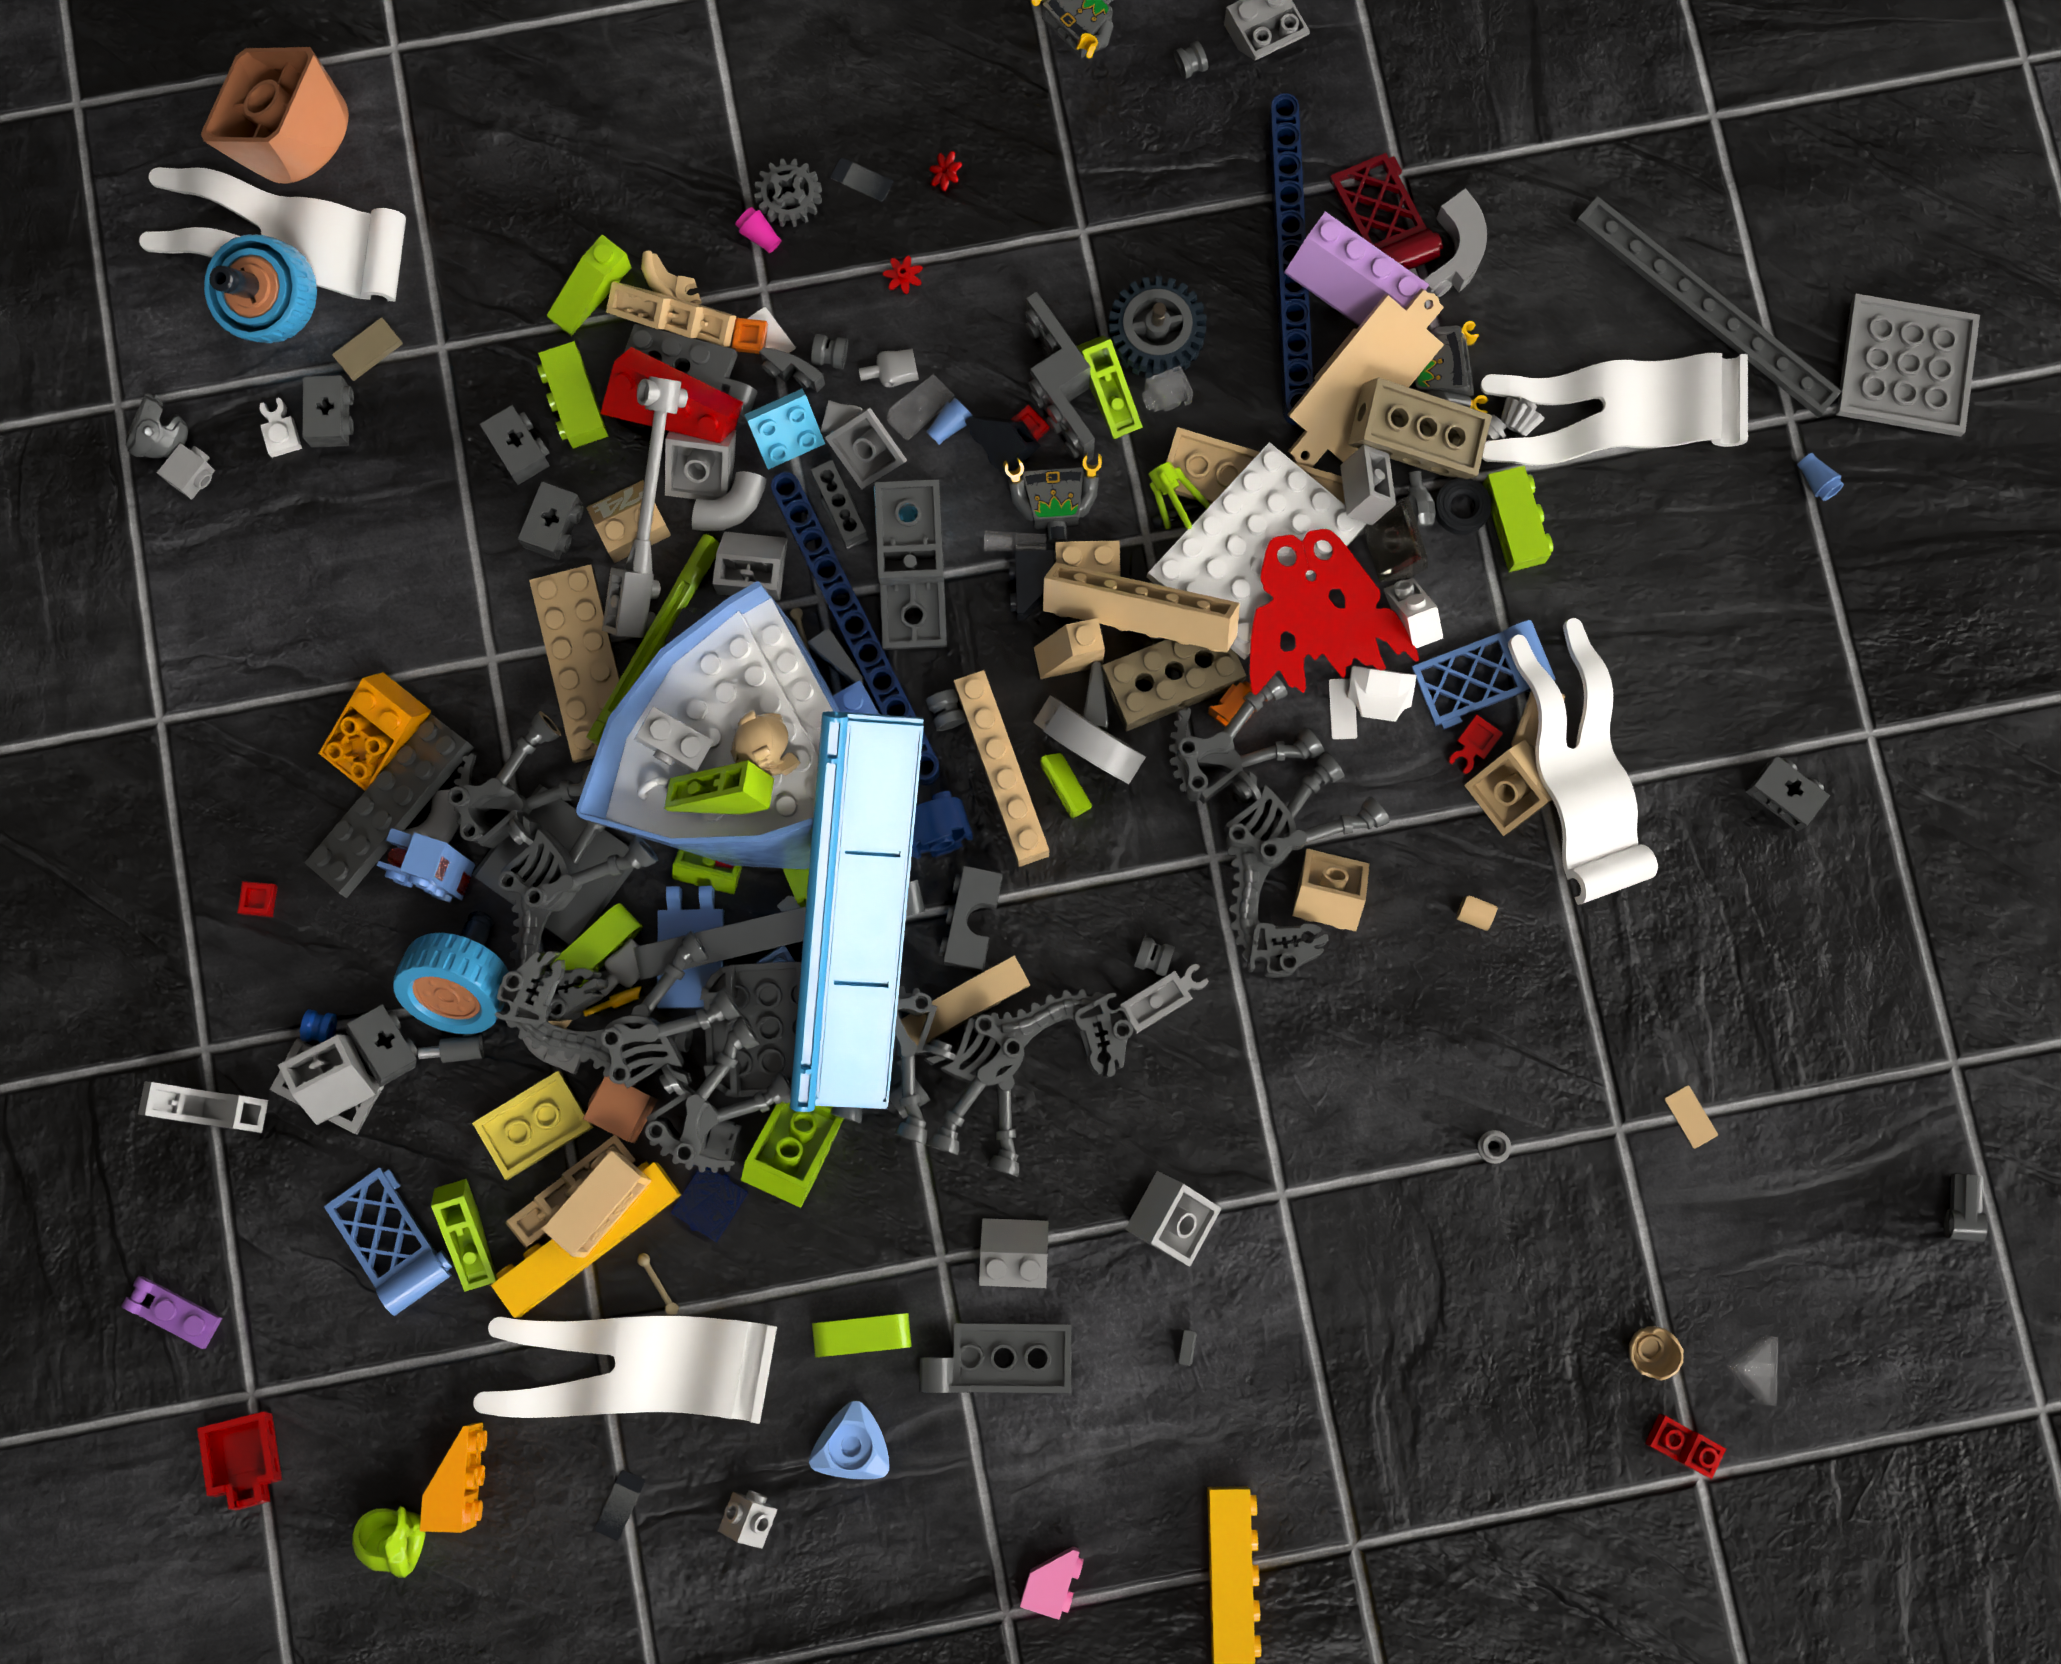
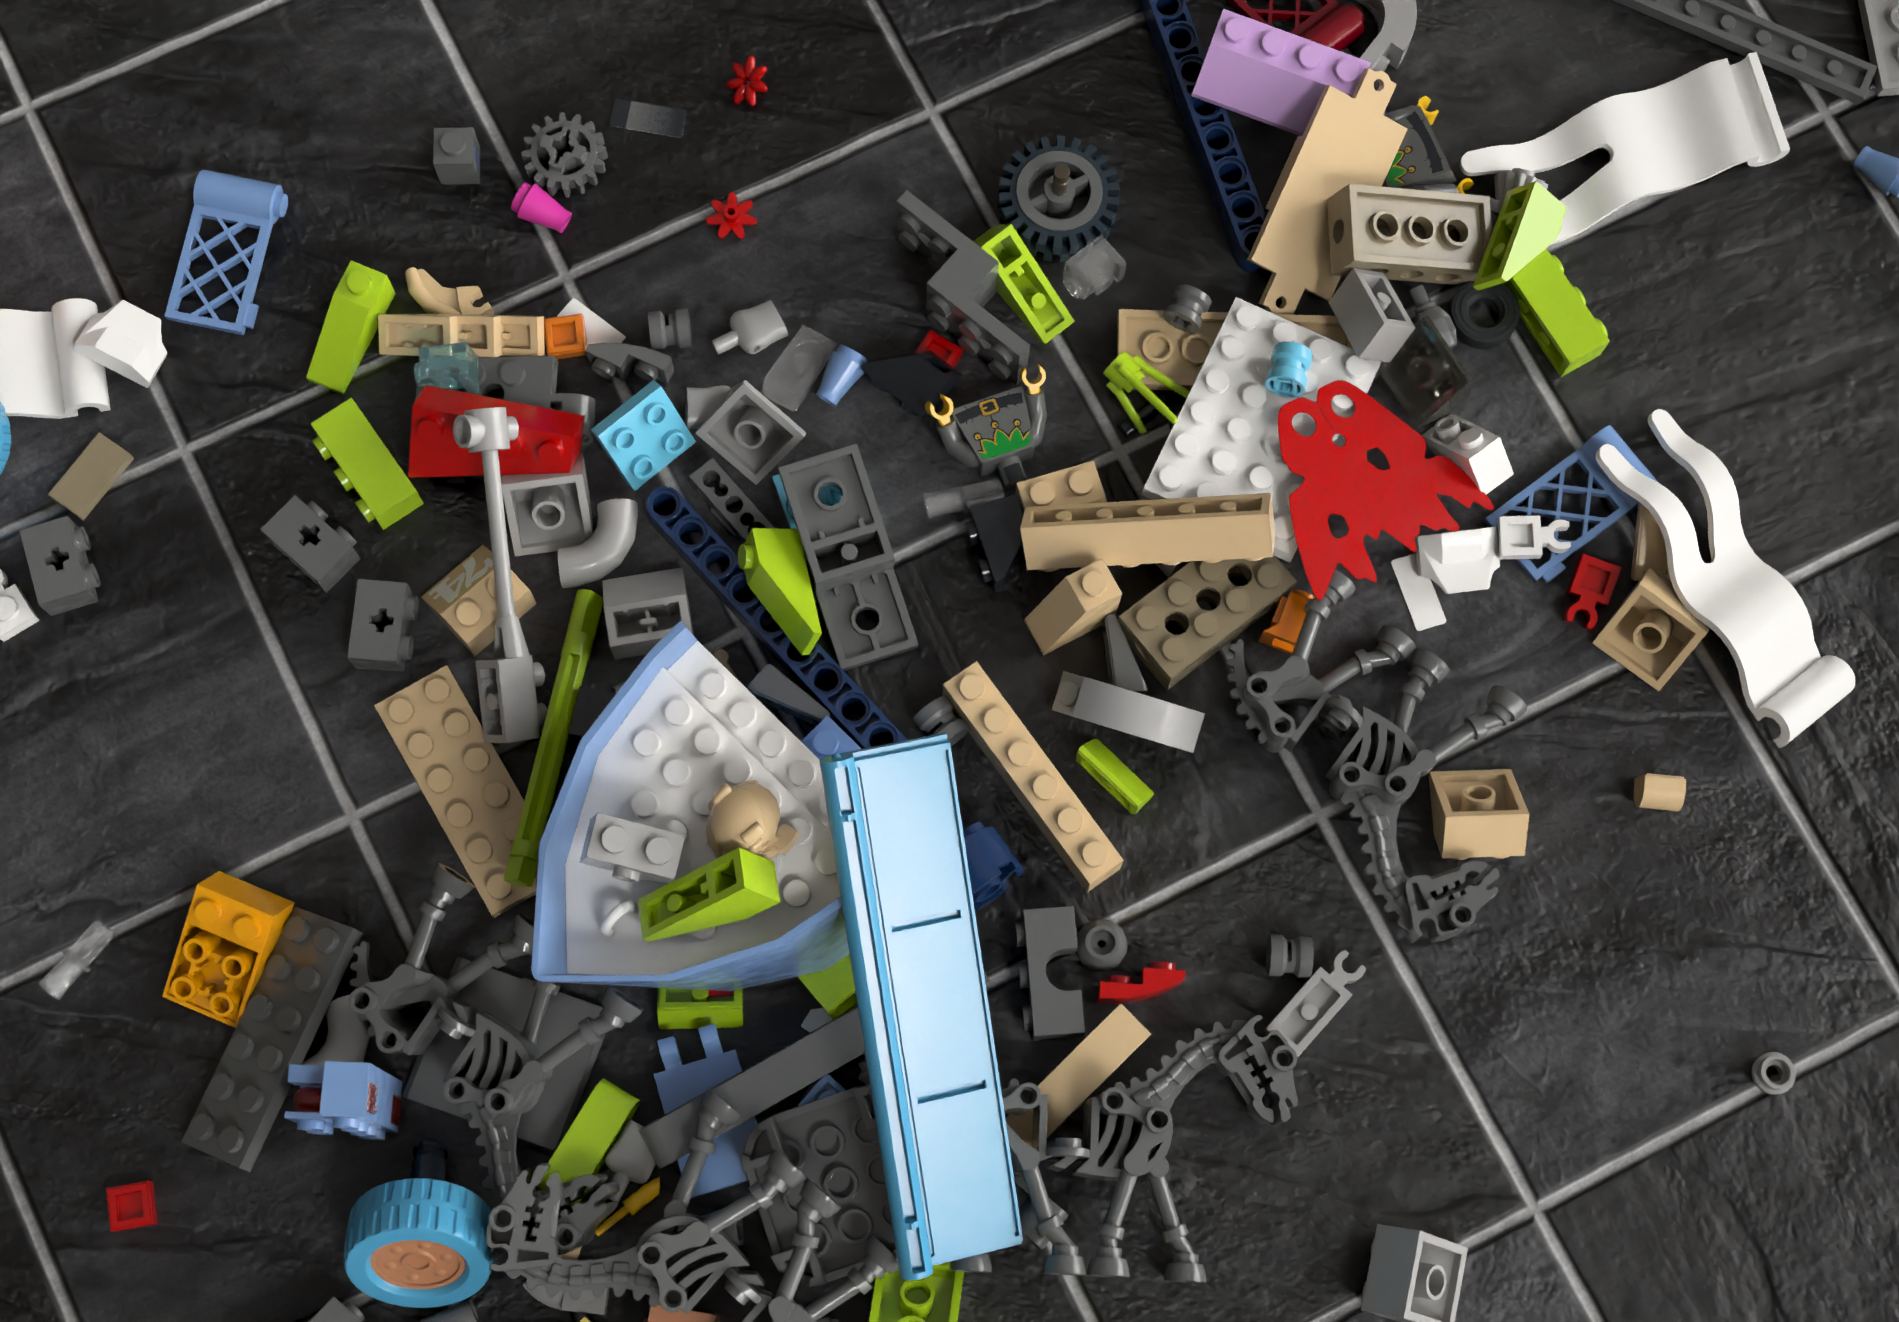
camera: 20 degrees left, 5 degrees down
none -> clear axle [39,921,114,1000]
none -> white slope [74,300,167,388]
none -> medium blue piece [164,169,288,335]
none -> clear light blue brick [414,342,479,395]
none -> dark grey brick [433,127,480,184]
none -> lime slope [738,528,822,655]
none -> dark grey plate [1076,919,1128,971]
none -> red slope [1096,962,1186,1004]
none -> dark grey wheel [1163,284,1212,333]
none -> medium azure wheel [1265,341,1313,398]
none -> slope [1473,181,1567,291]
none -> white plate [1497,515,1571,560]

